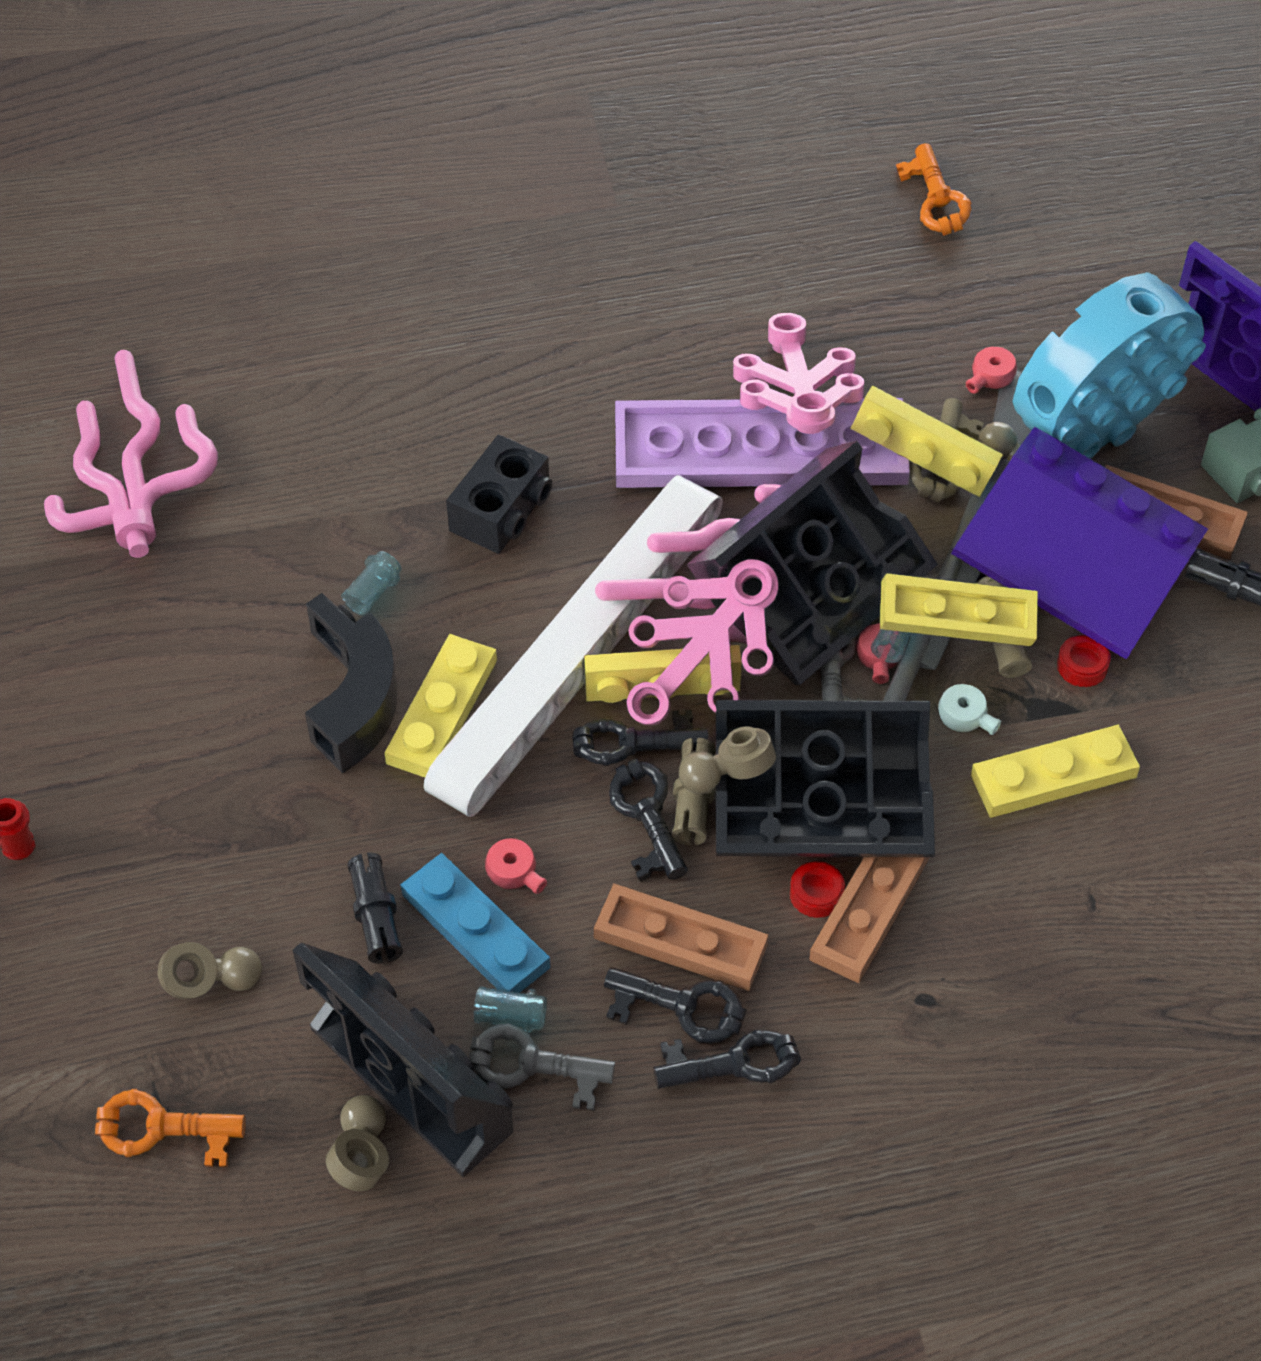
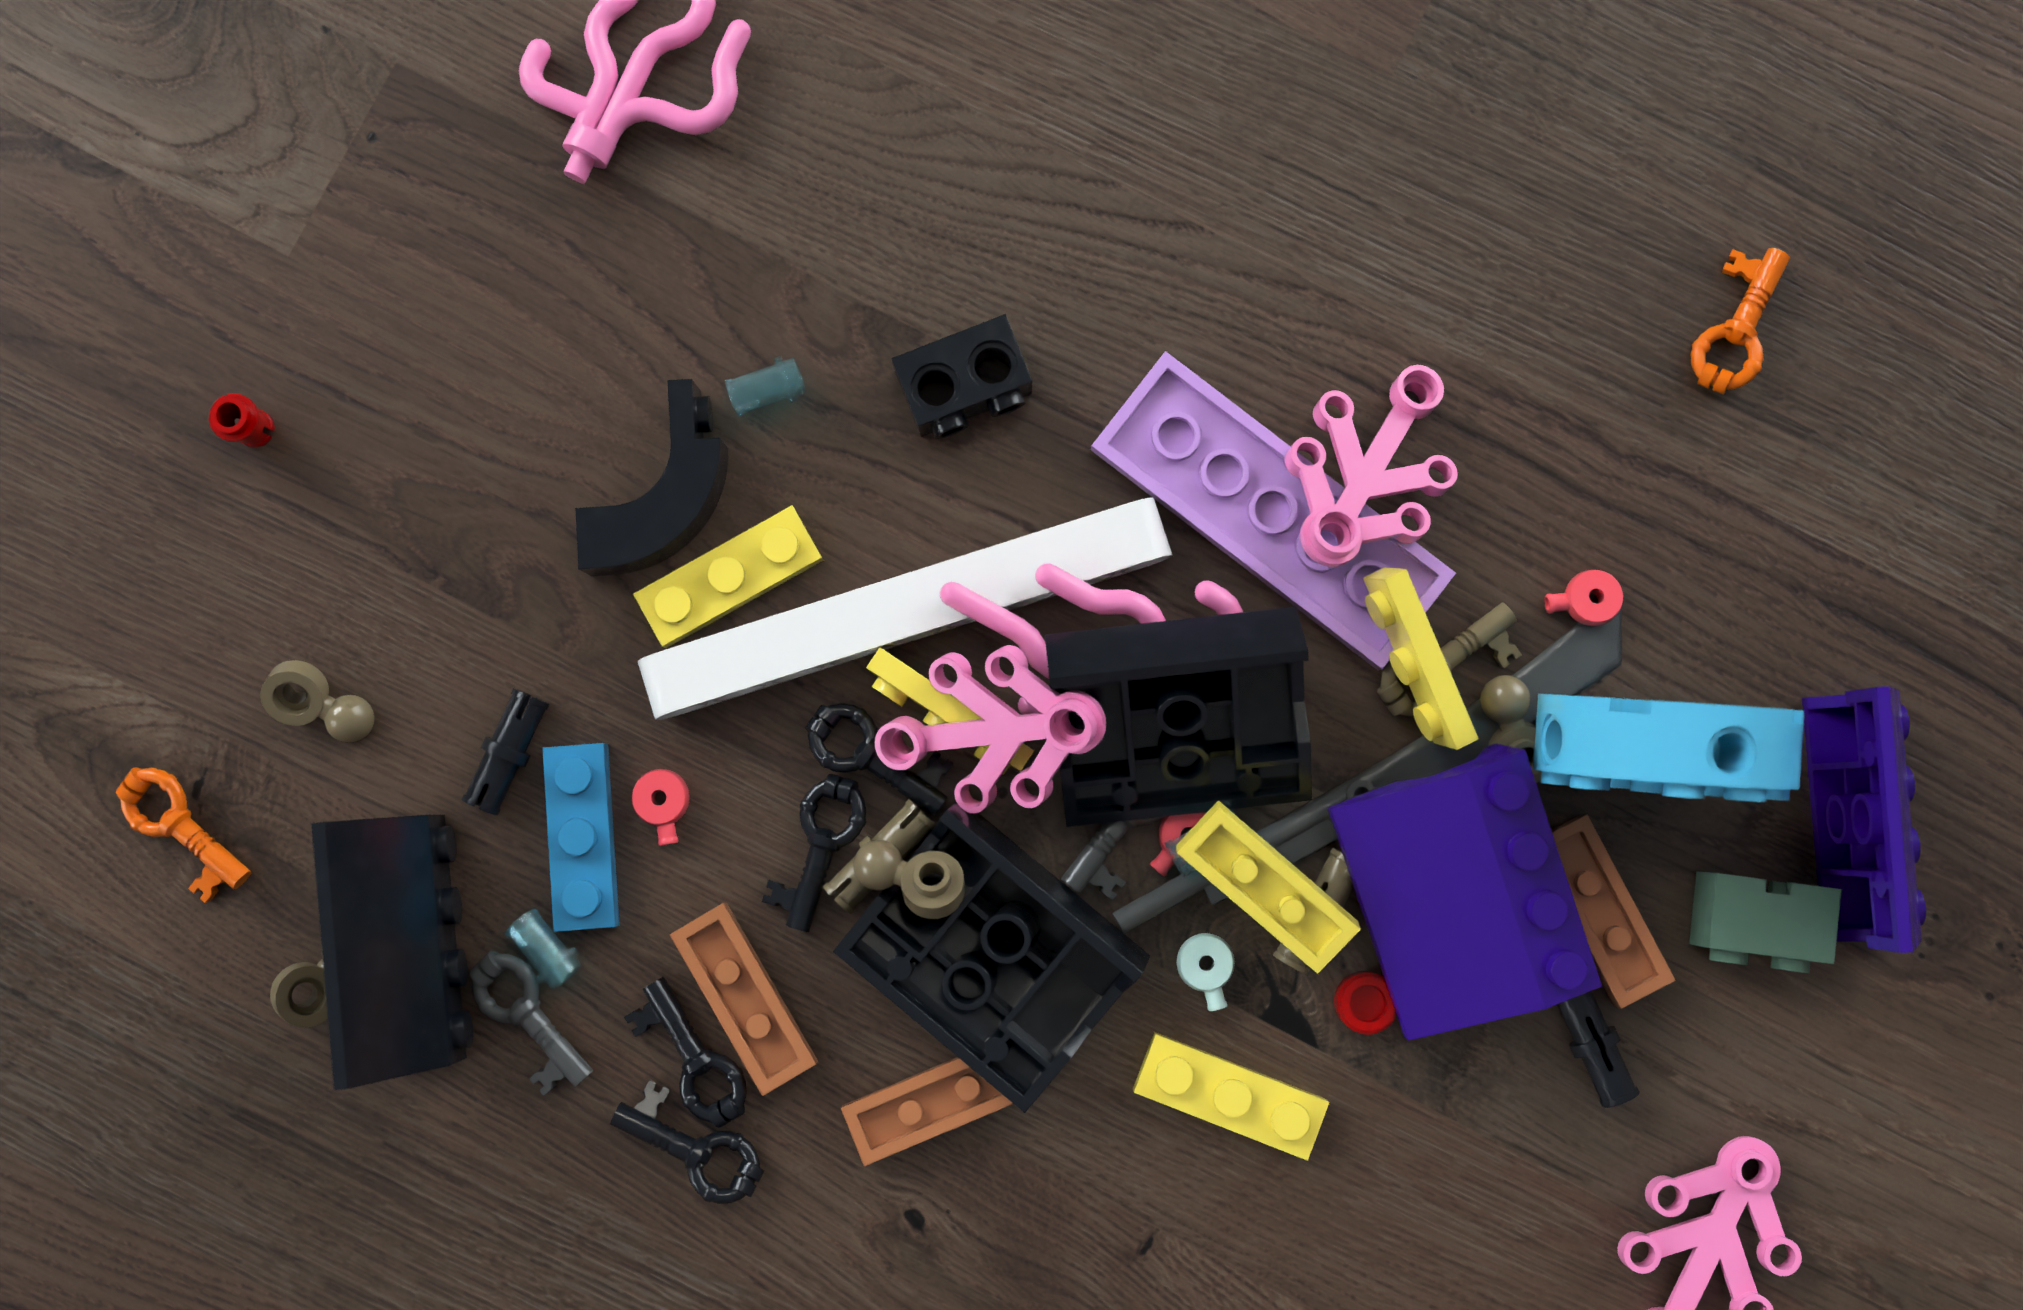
camera: 40 degrees right, 30 degrees up
red tile [790,861,845,918] -> none

